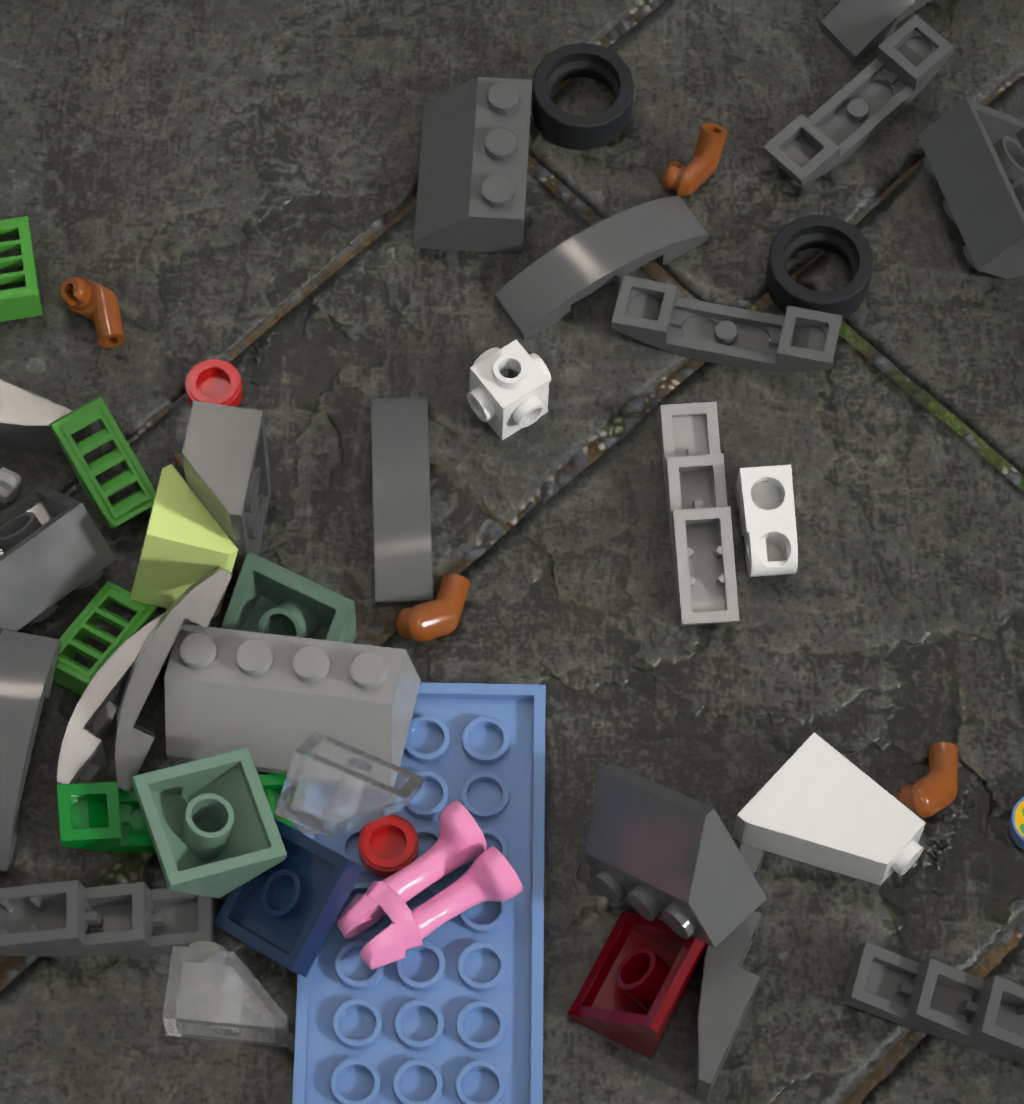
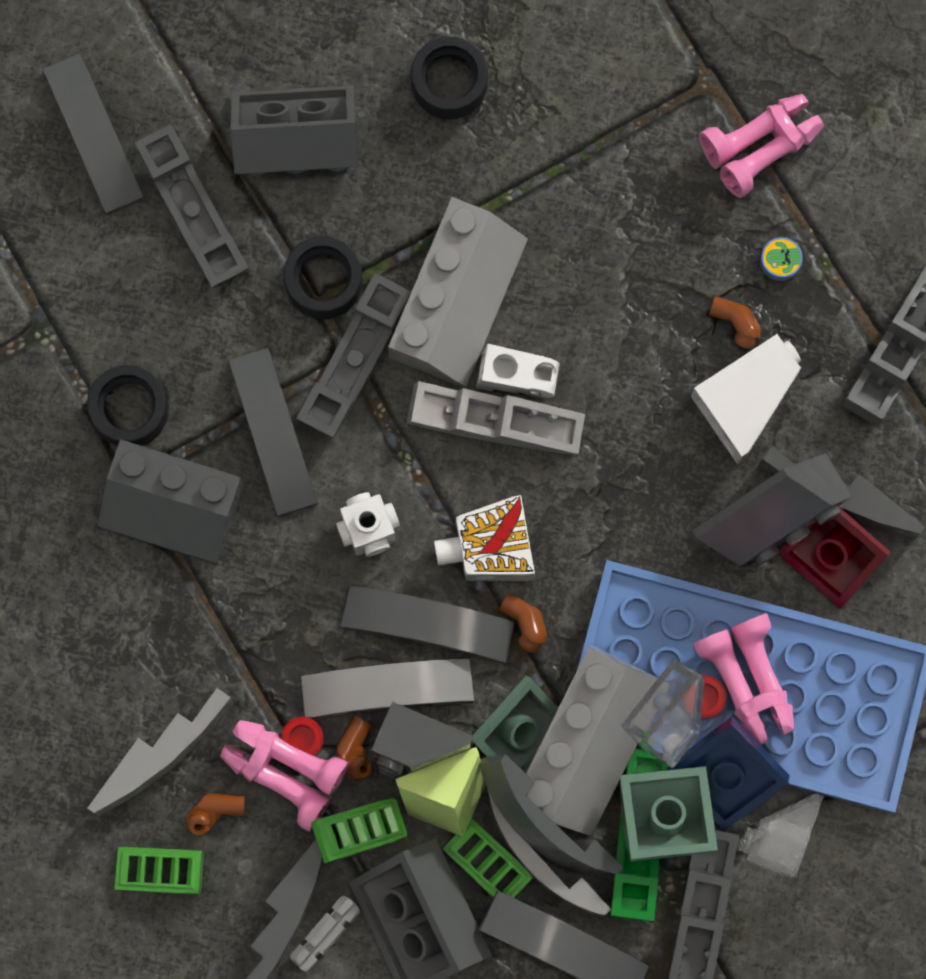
camera: 75 degrees left, 15 degrees up
dark orange arm [661,123,728,197] -> none
none -> light grey slope [87,688,234,816]
none -> bright pink piece [220,720,349,833]
none -> light grey slope [301,659,474,719]
none -> light grey slope [388,197,528,389]
none -> torso [434,495,535,581]

